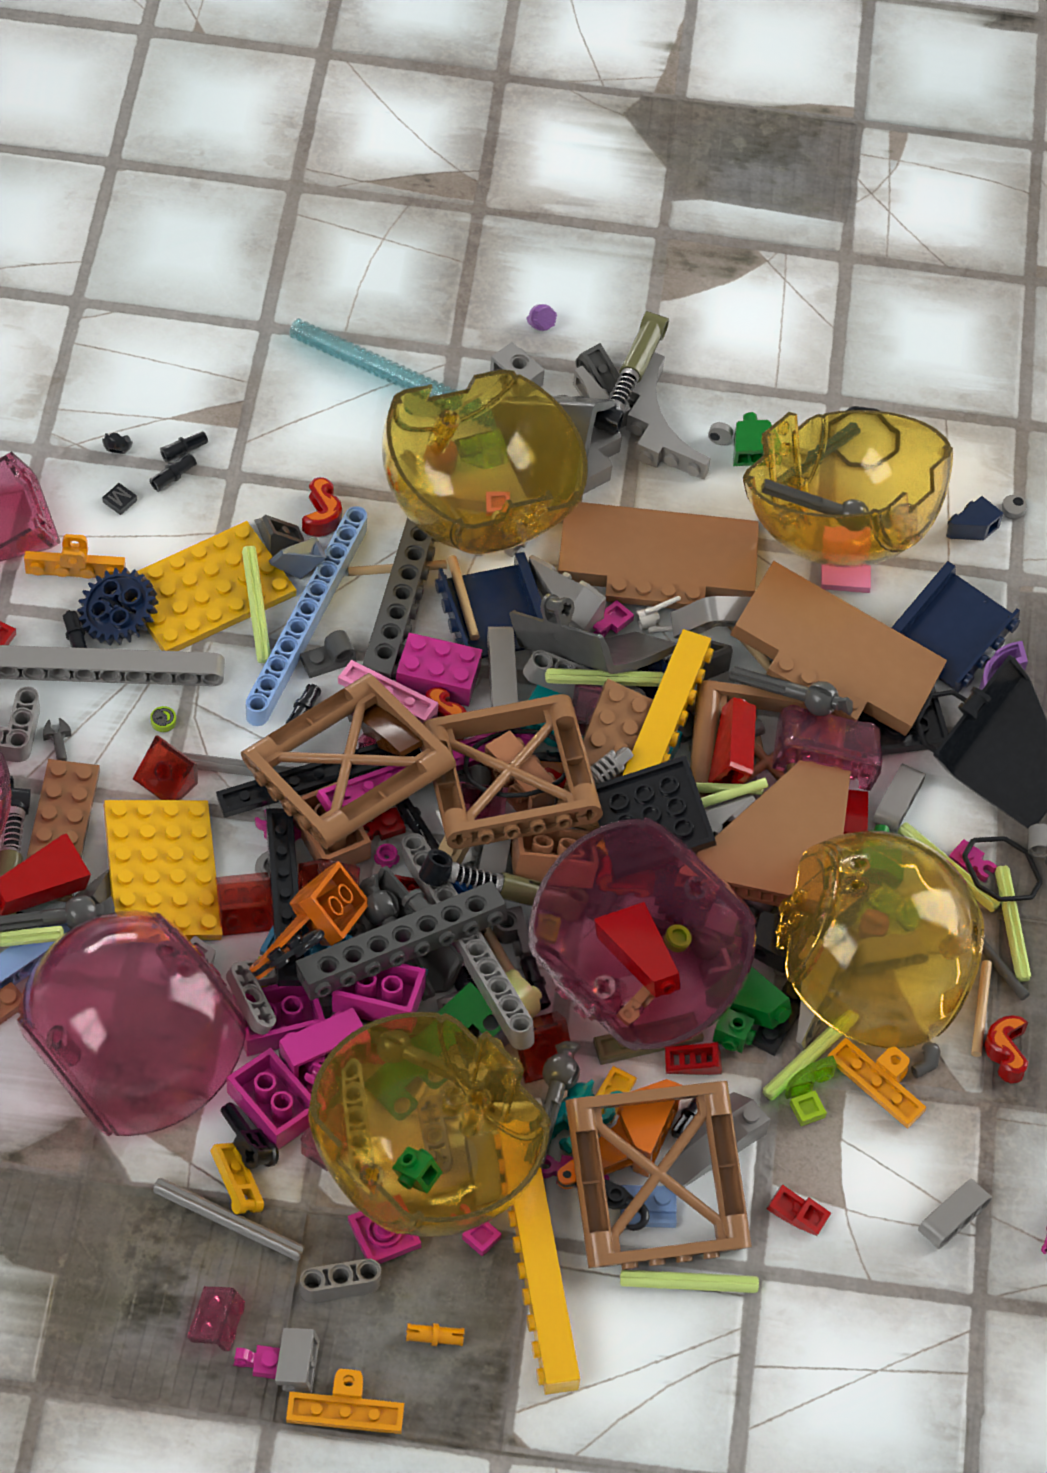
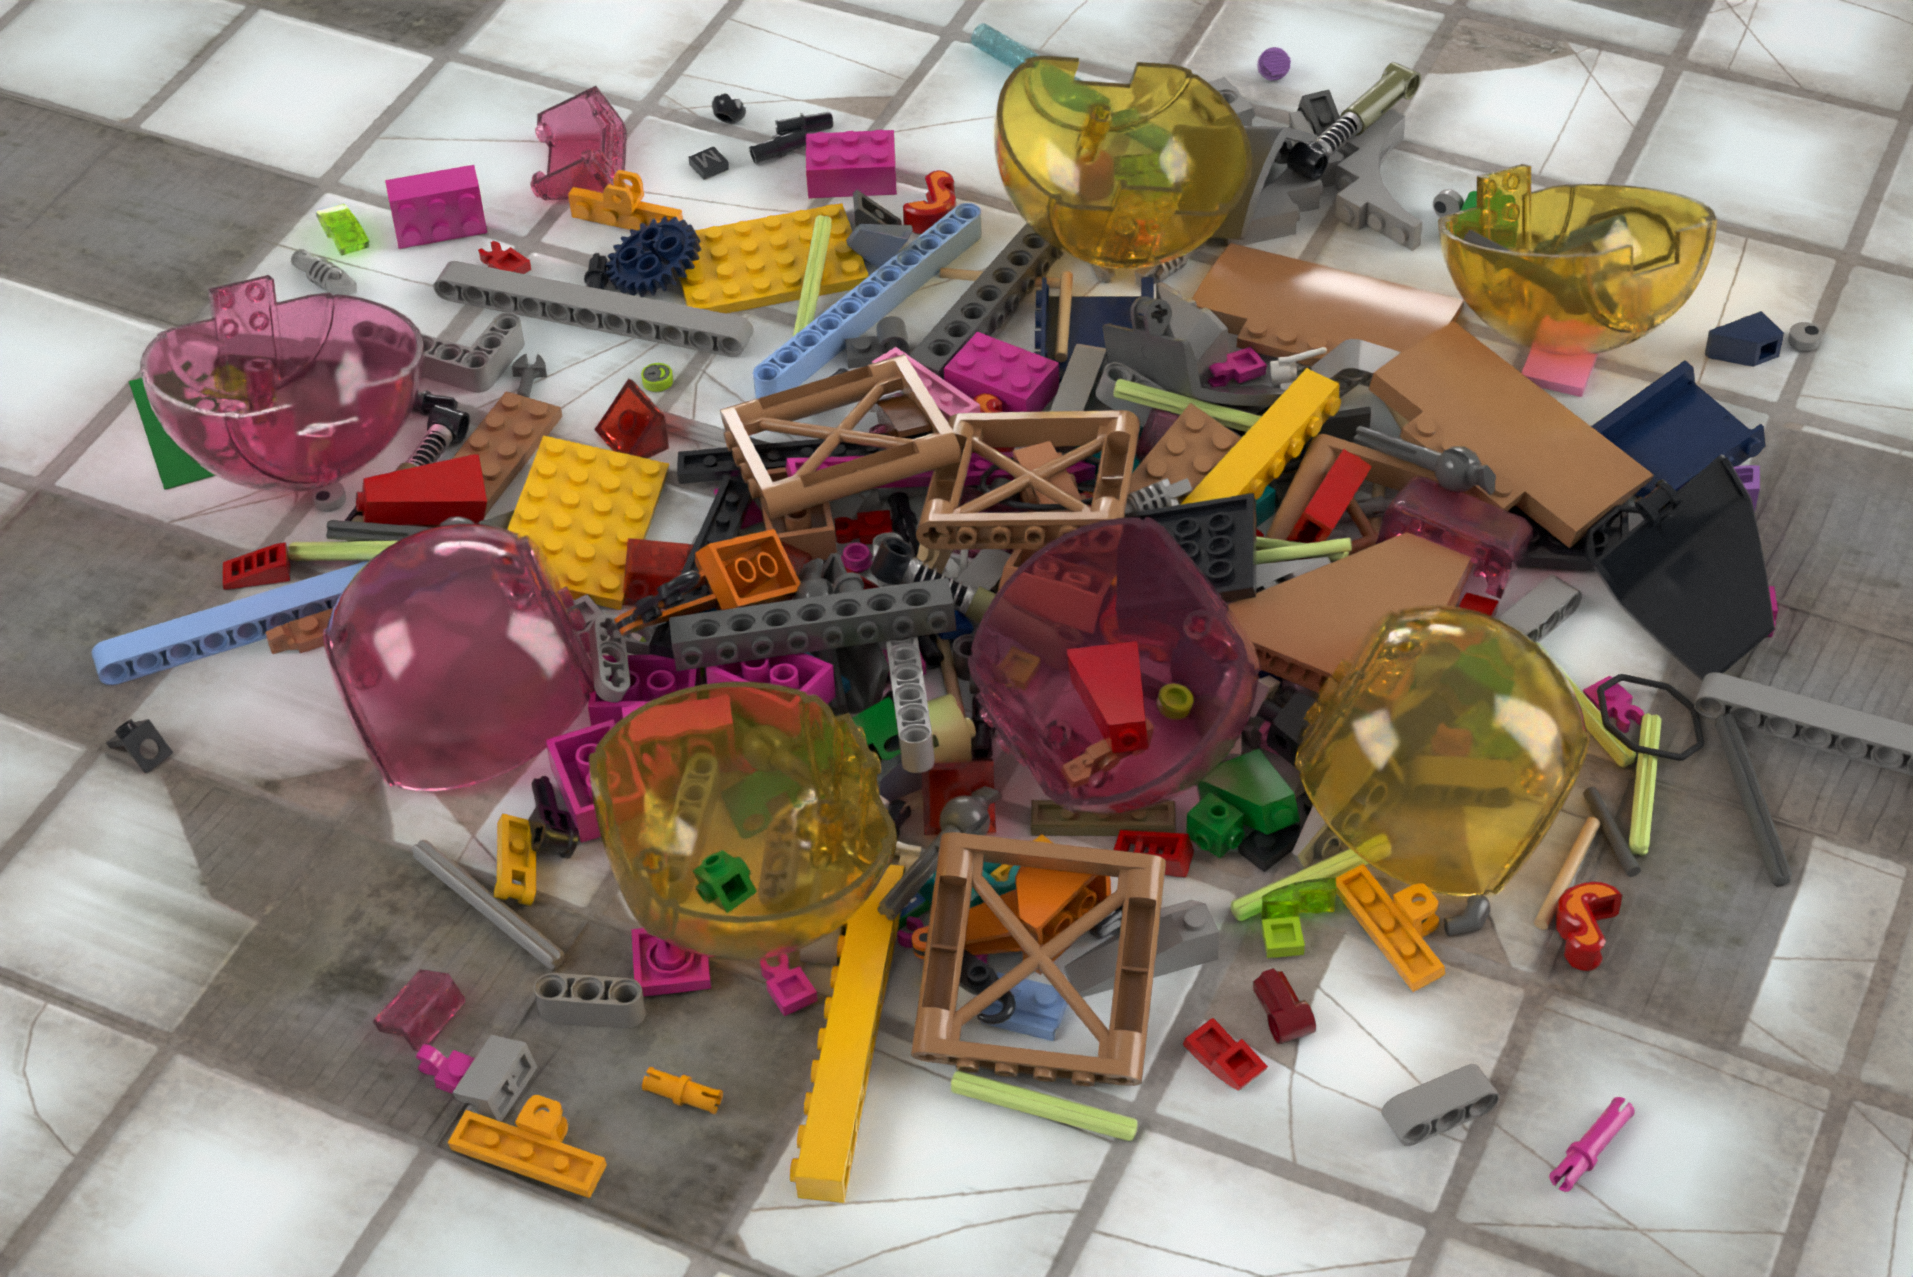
camera: 25 degrees right, 10 degrees down
none -> dark pink brick [806,129,897,199]
none -> dark red piece [1253,968,1316,1044]

